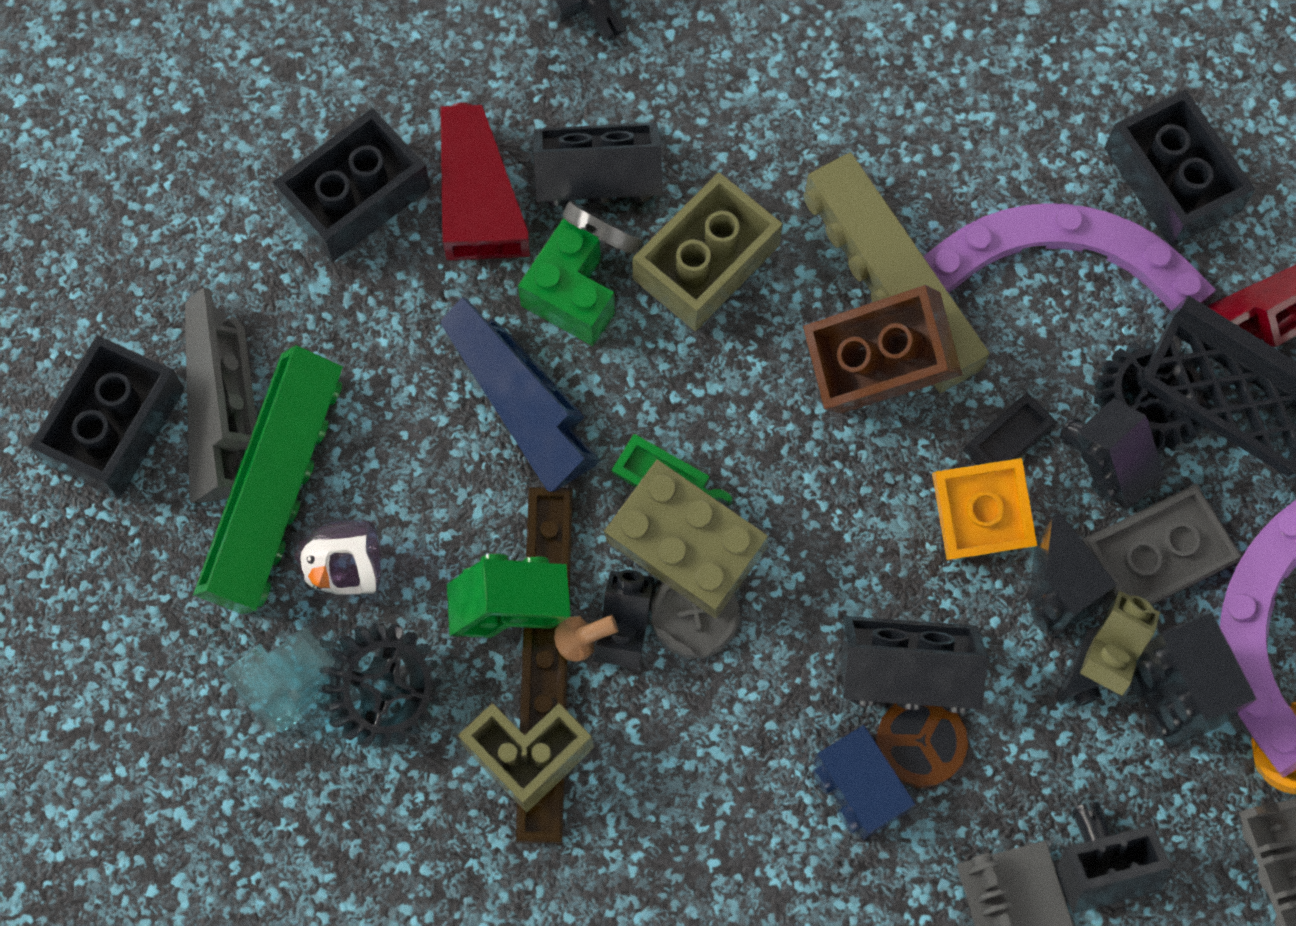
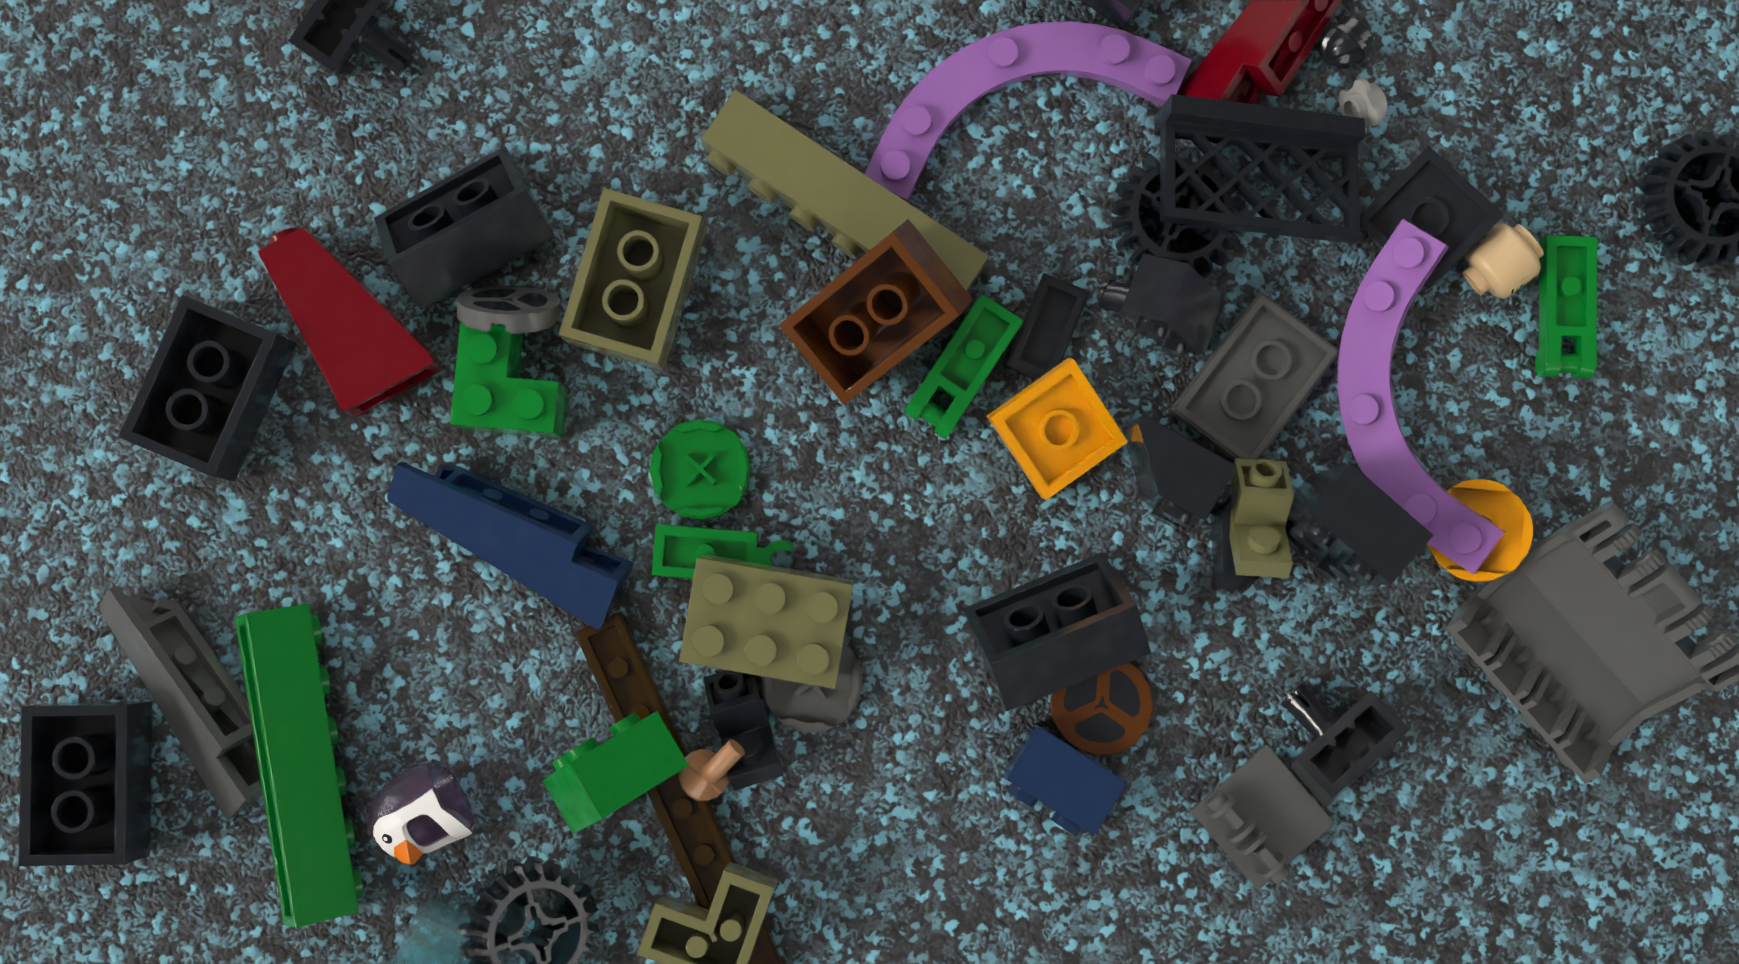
camera: 30 degrees left, 15 degrees up
none -> green tile [650,419,752,521]
none -> green plate [904,293,1023,440]

